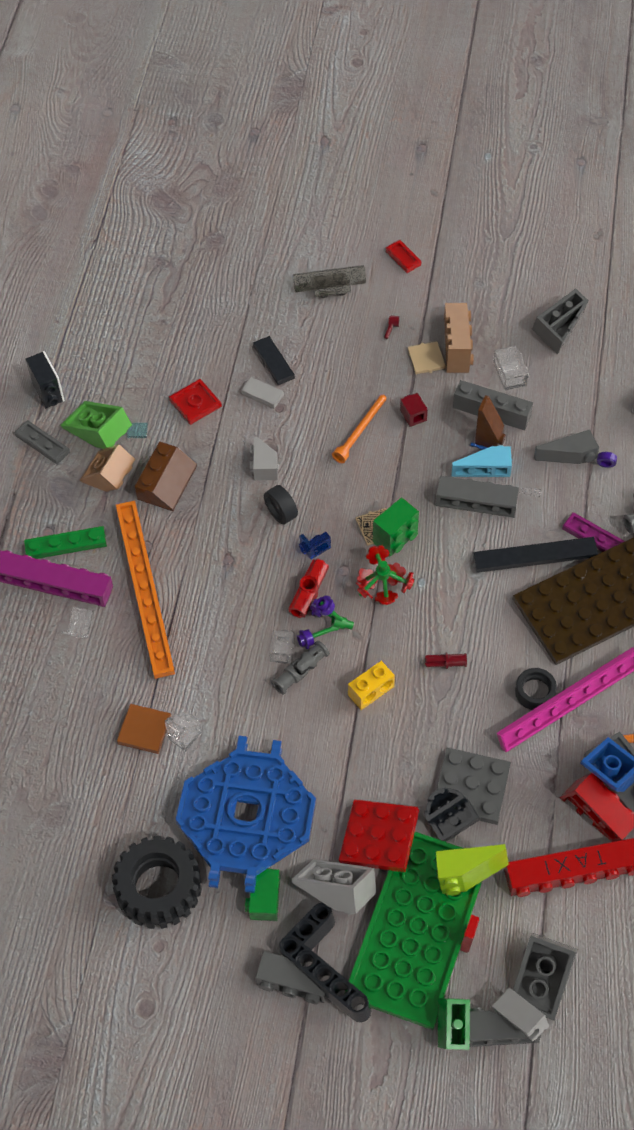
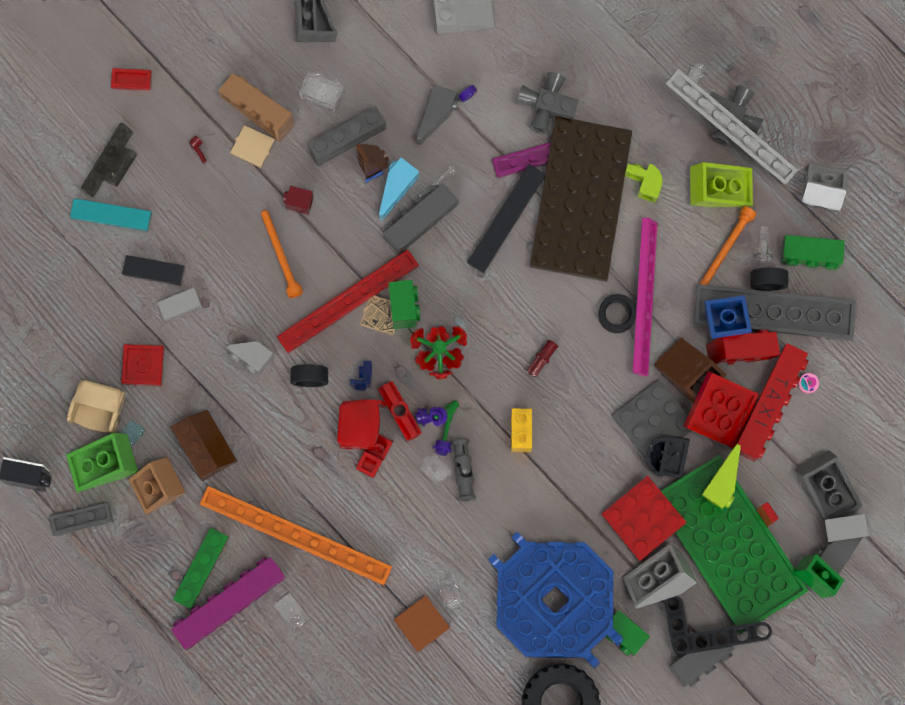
camera: 55 degrees left, 20 degrees up
none -> tan piece [67,380,126,434]
none -> teal tile [70,198,152,232]
none -> red tile [276,249,419,354]
none -> red piece [337,400,386,451]
none -> red slope [356,433,394,478]
none -> reddish brown slope [654,337,727,404]
none -> red plate [683,371,759,448]
none -> tile [798,373,819,394]

